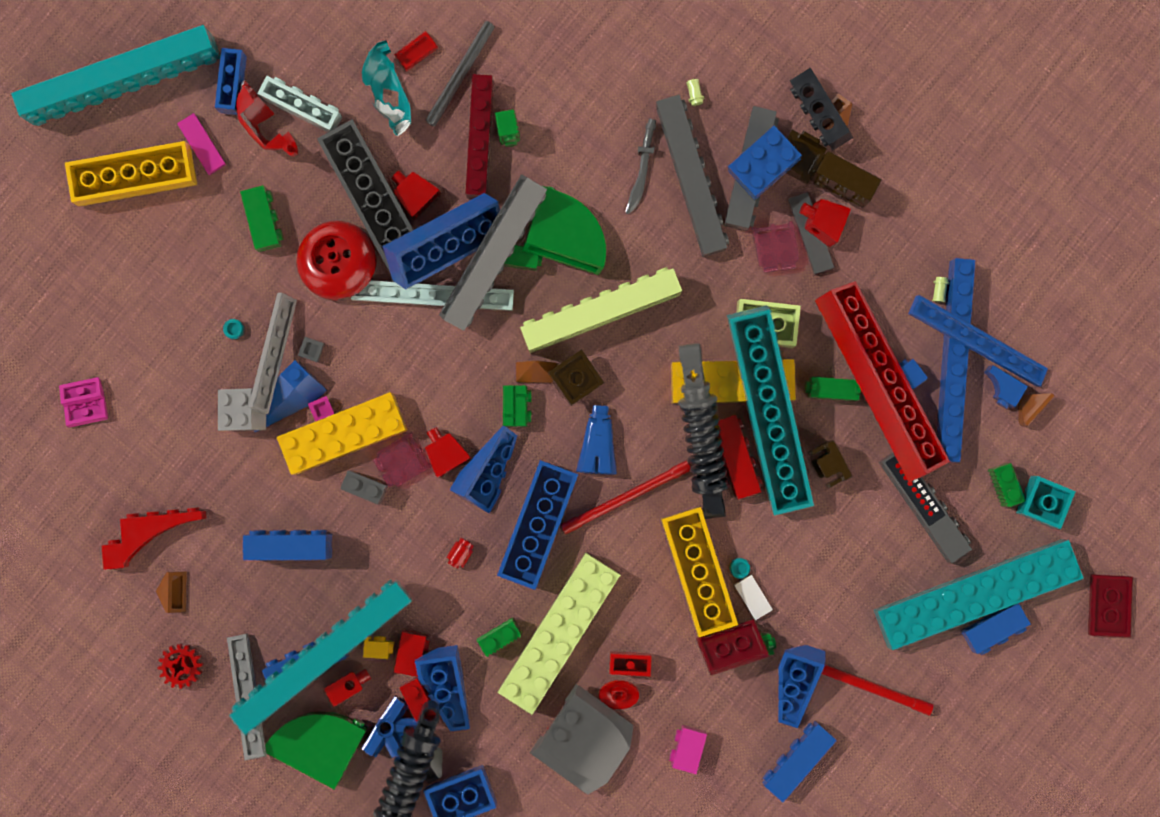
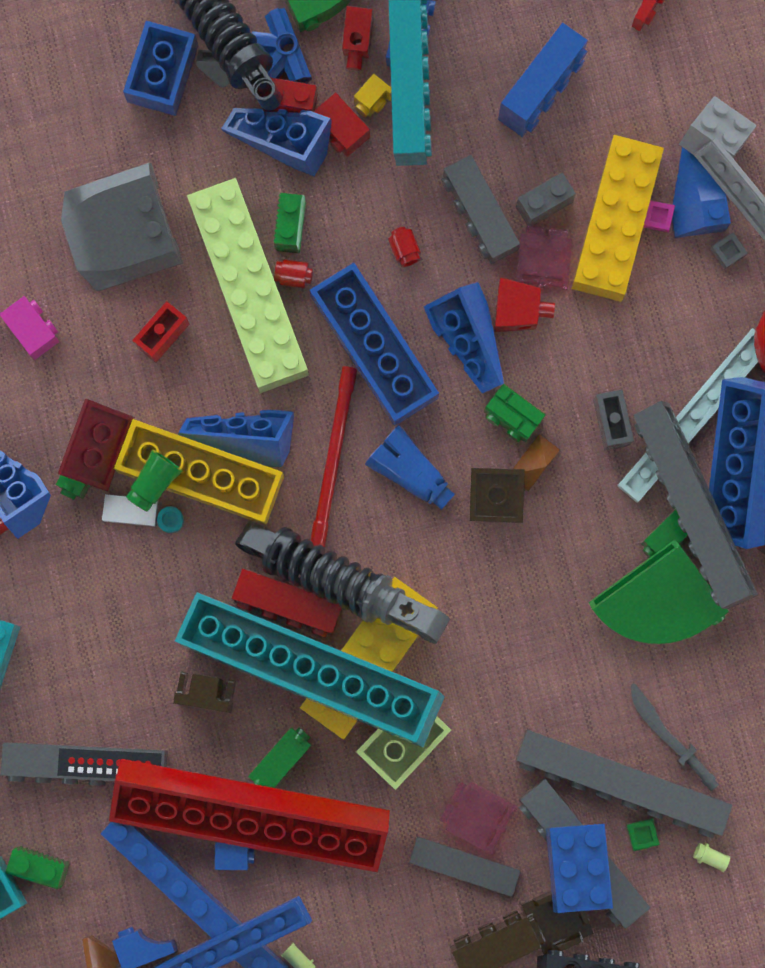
camera: 130 degrees right, 5 degrees down
yellowish green brick [520,267,682,354] -> none
red dish [599,680,639,709] -> none
red torso [799,199,851,247] -> none
none -> green plant [126,450,183,512]
none -> blue wedge [178,410,294,468]
none -> red brick [274,259,313,289]
none -> dark grey brick [441,155,520,265]
none -> dark grey brick [593,390,634,451]
none -> green tile [626,818,660,851]

